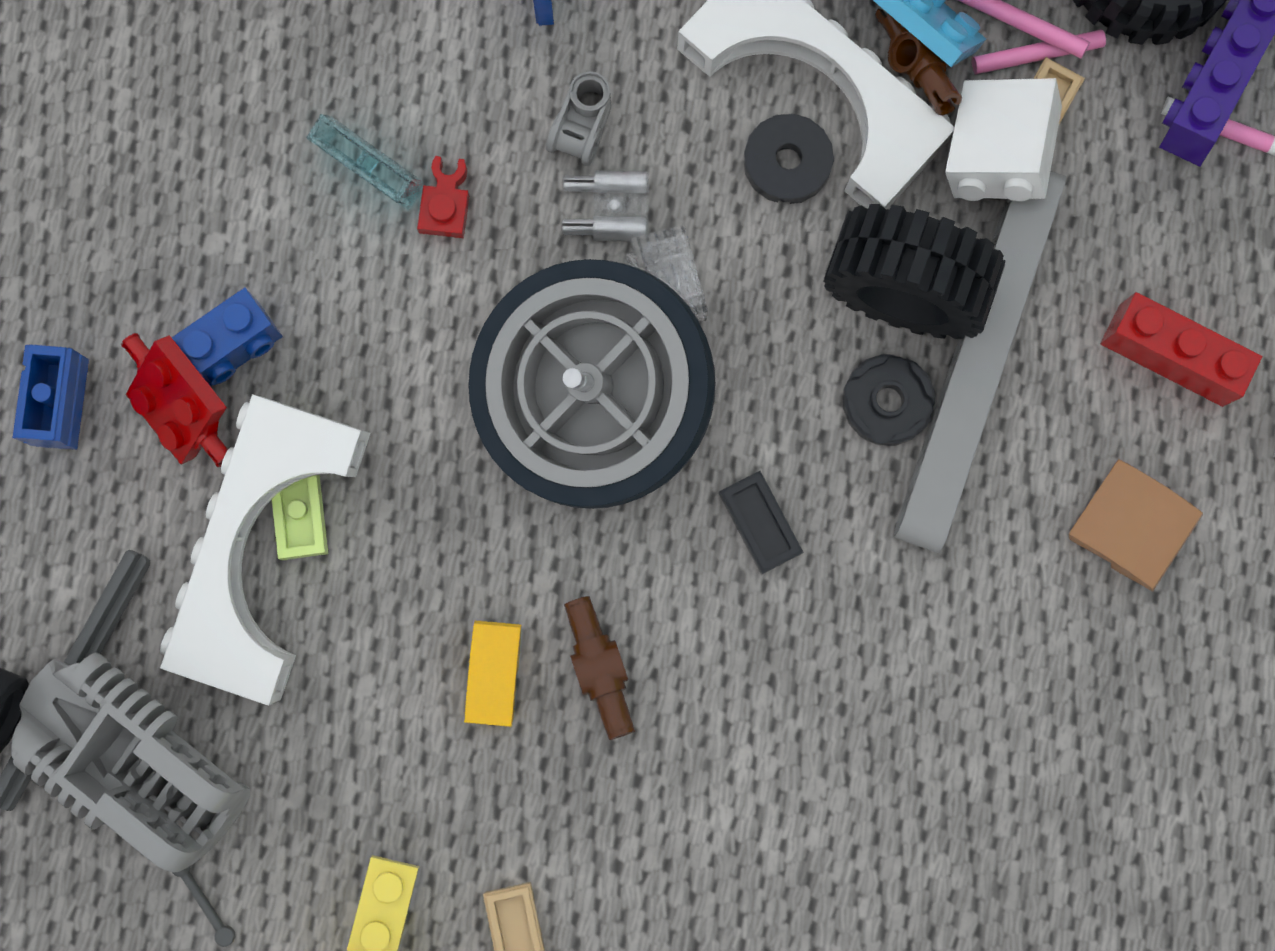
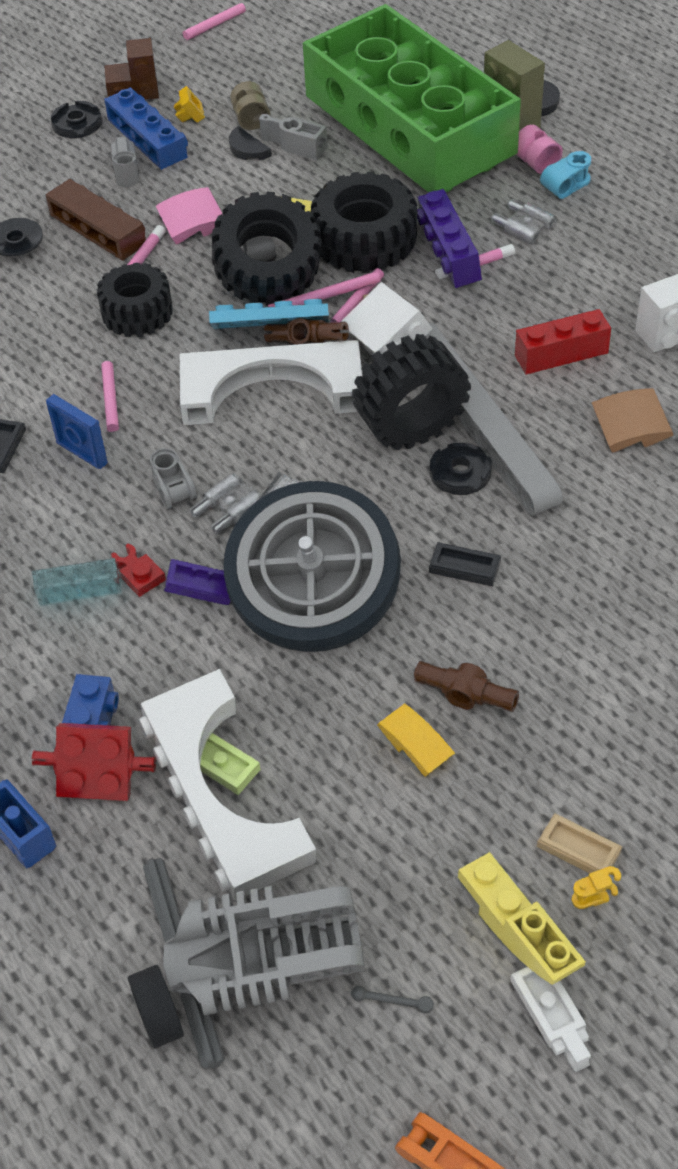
camera: 40 degrees left, 30 degrees down
black tile [744,113,834,204] -> none
none -> dark purple plate [164,559,230,605]

